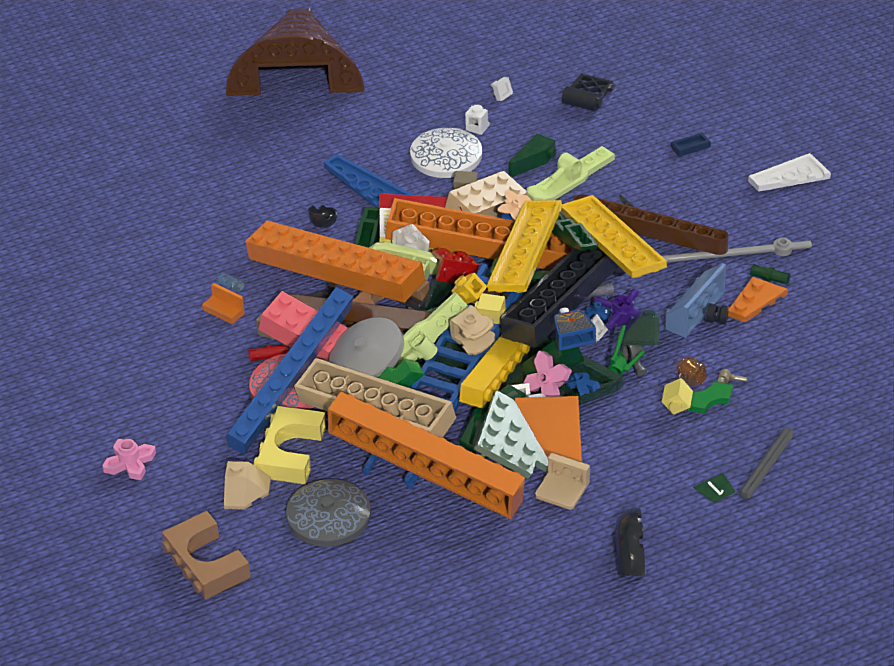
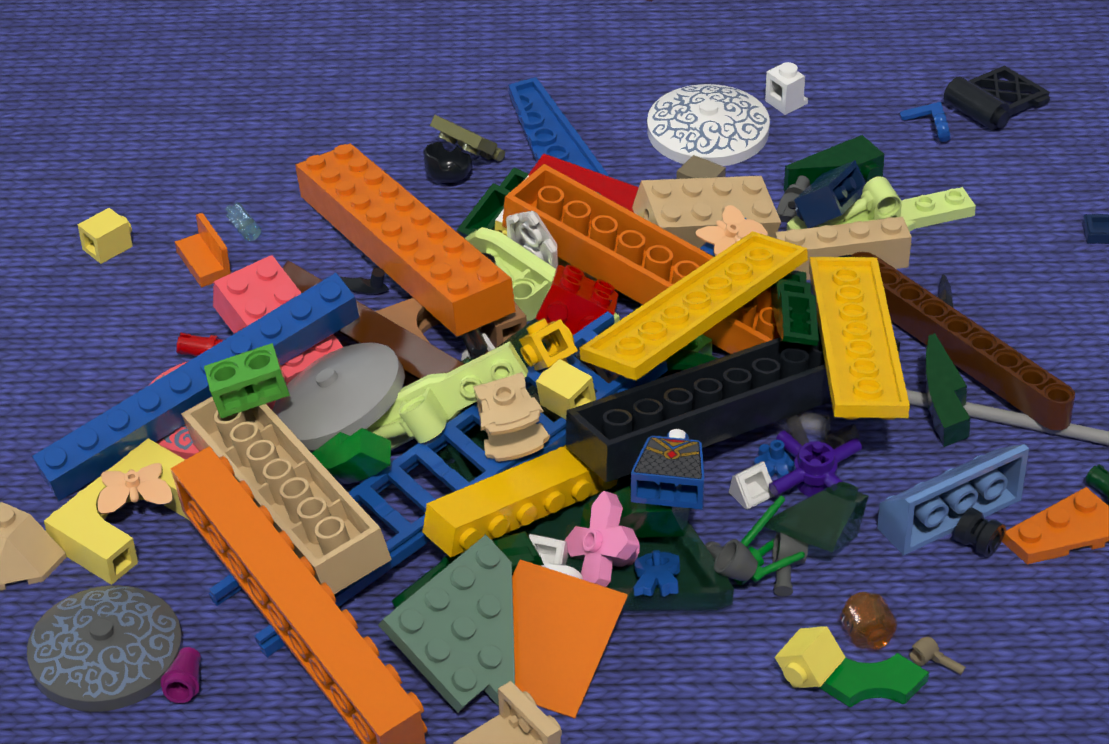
camera: 25 degrees right, 0 degrees up
white tile [490,77,513,101] -> none
none -> light yellow brick [77,208,133,264]
none -> light nougat piece [97,463,173,514]
none -> magenta cone [161,647,201,703]
none -> bright green brick [204,343,290,419]
none -> olive plate [430,115,505,162]
none -> dark grey bar [703,539,758,581]
none -> tan arch [775,217,912,280]
none -> dark grey piece [777,176,810,222]
none -> clear smoke piece [786,415,860,449]
none -> dark blue brick [794,160,866,228]
none -> blue piece [900,102,951,142]
none -> dark green slope [926,333,970,447]

